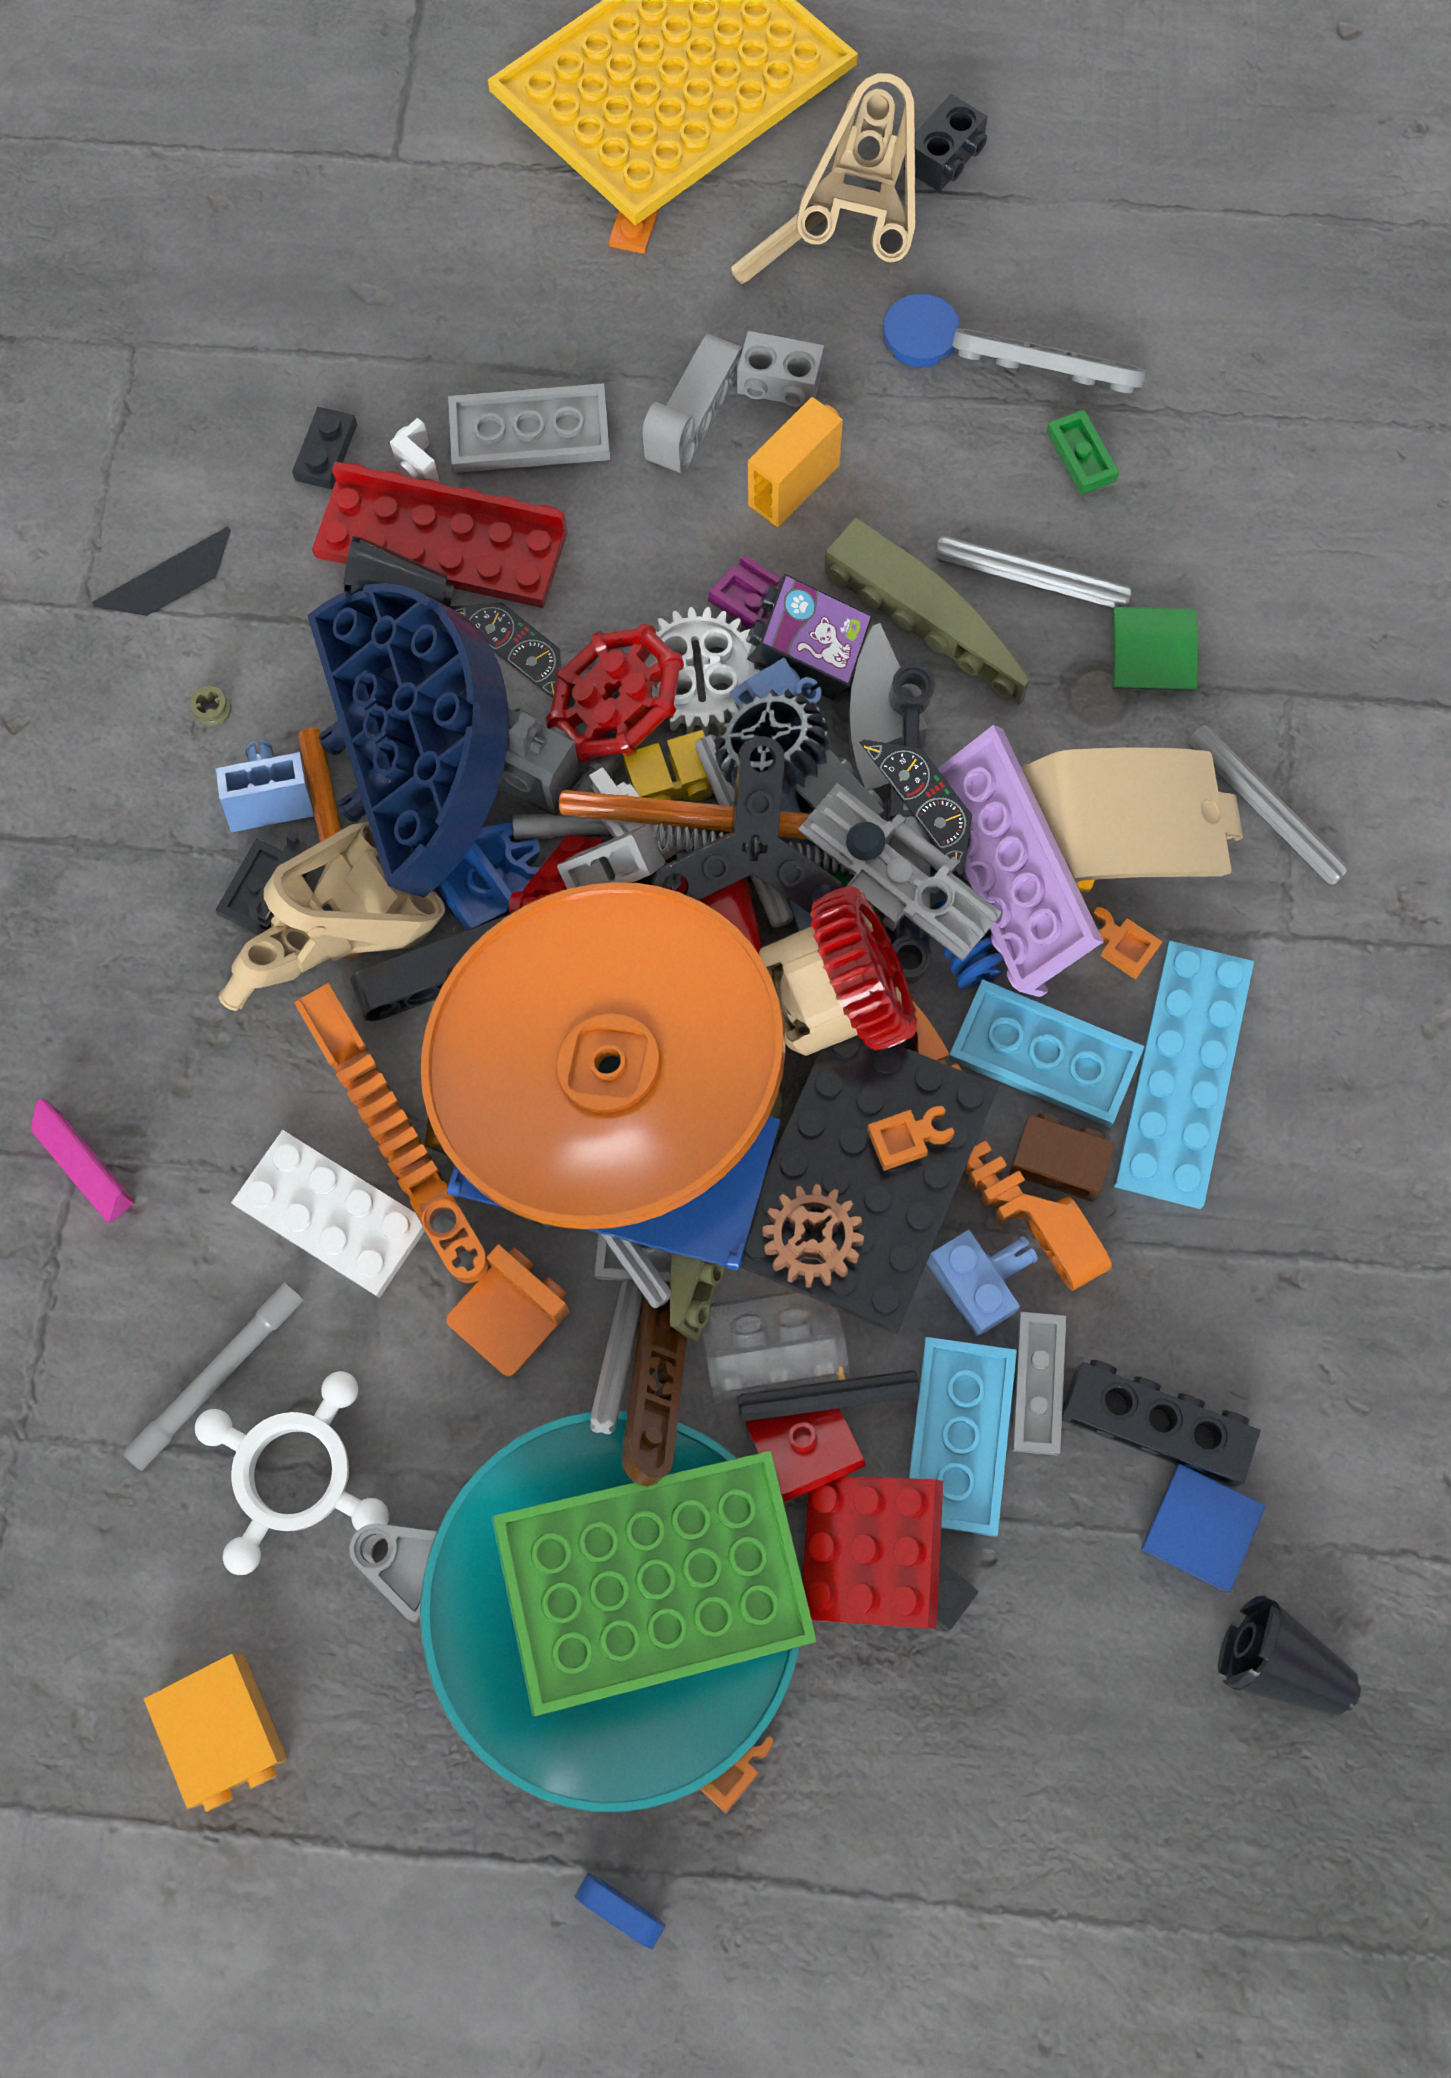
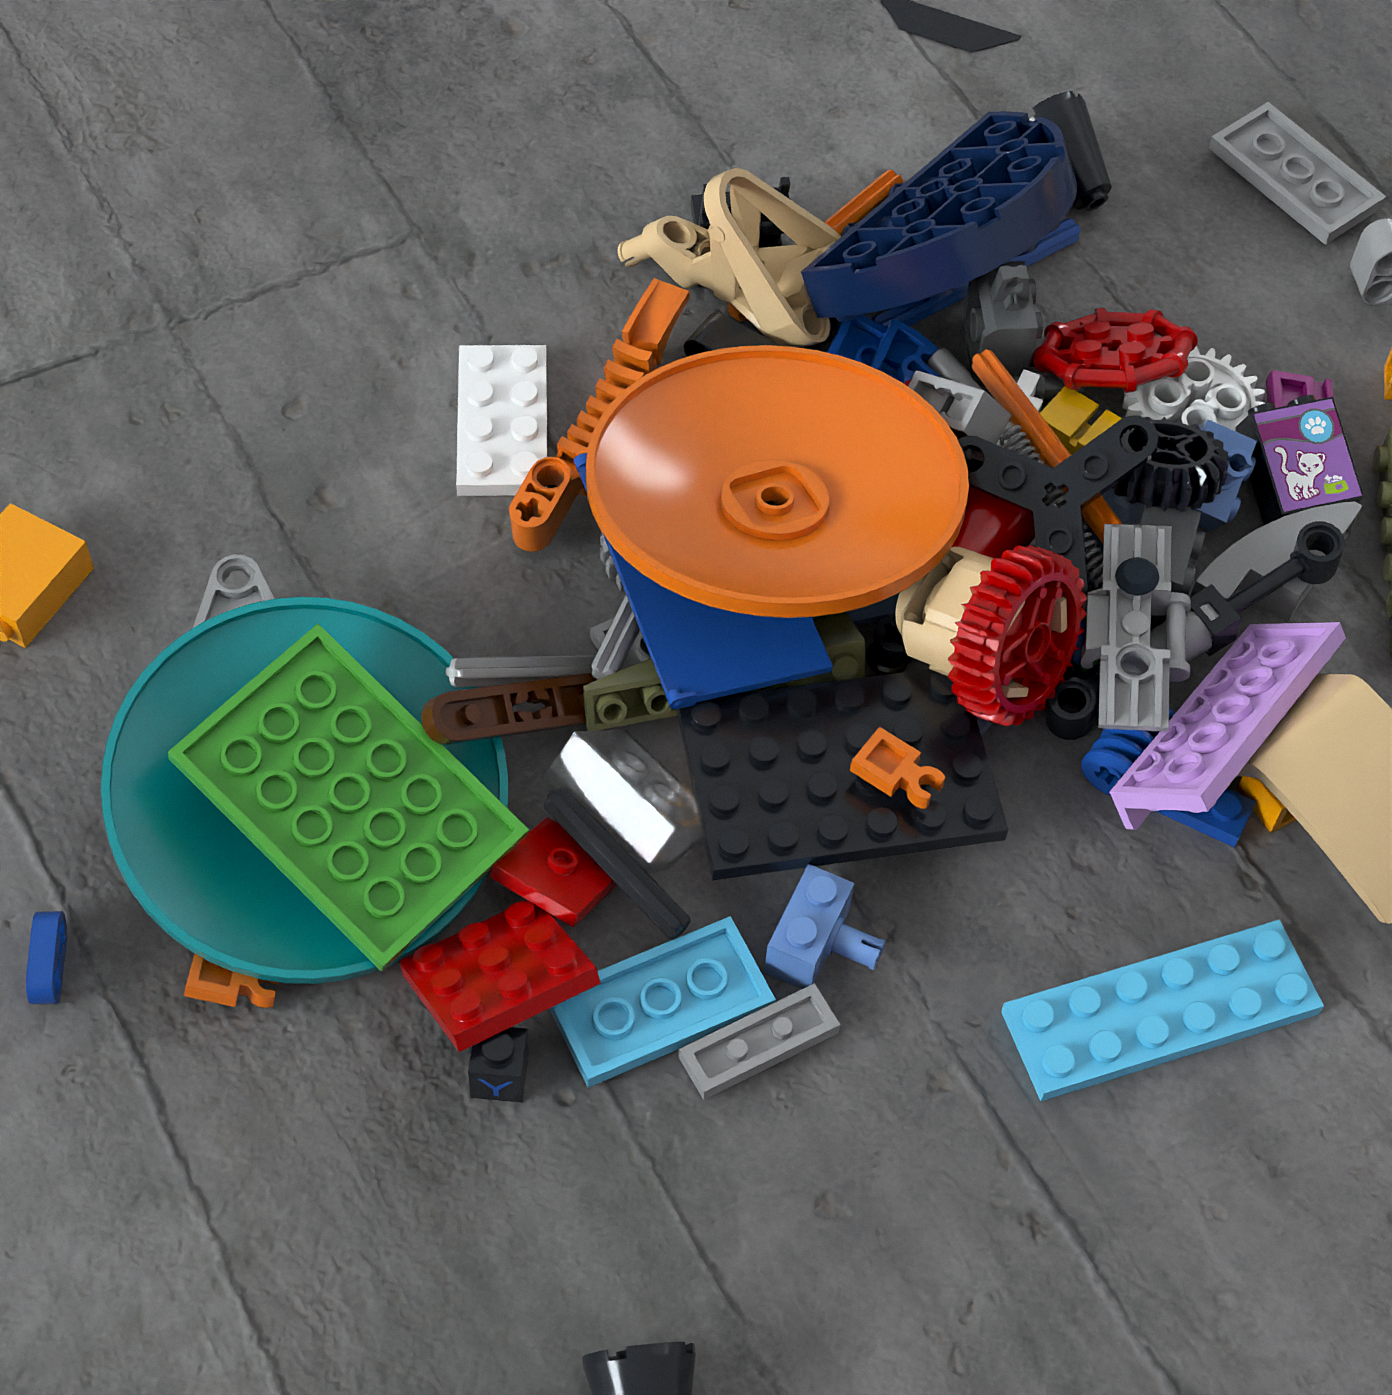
camera: 50 degrees right, 15 degrees down
dark pink slope [31,1098,134,1223] -> none
light grey piece [122,1282,304,1471] -> none
olive bush [190,685,231,726] -> none
white piece [195,1371,389,1575] -> none
medium blue brick [216,740,314,832] -> none
black plate [292,407,357,490] -> none
red bracket [312,462,568,608] -> none
white bracket [390,418,440,482] -> none
orange bracket [446,1244,571,1377] -> none
black sticker [450,603,561,697] -> none
nougat gear [763,1184,864,1288] -> none
black sticker [859,739,972,875] -> none
orange piece [911,1000,1112,1291] -> none
medium azure plate [948,979,1145,1128] -> none
reddish brown brick [1009,1114,1115,1202] -> none
black brick [1062,1360,1261,1487] -> none
orange plate [1092,907,1163,980] -> none
blue tile [1140,1464,1266,1593] -> none

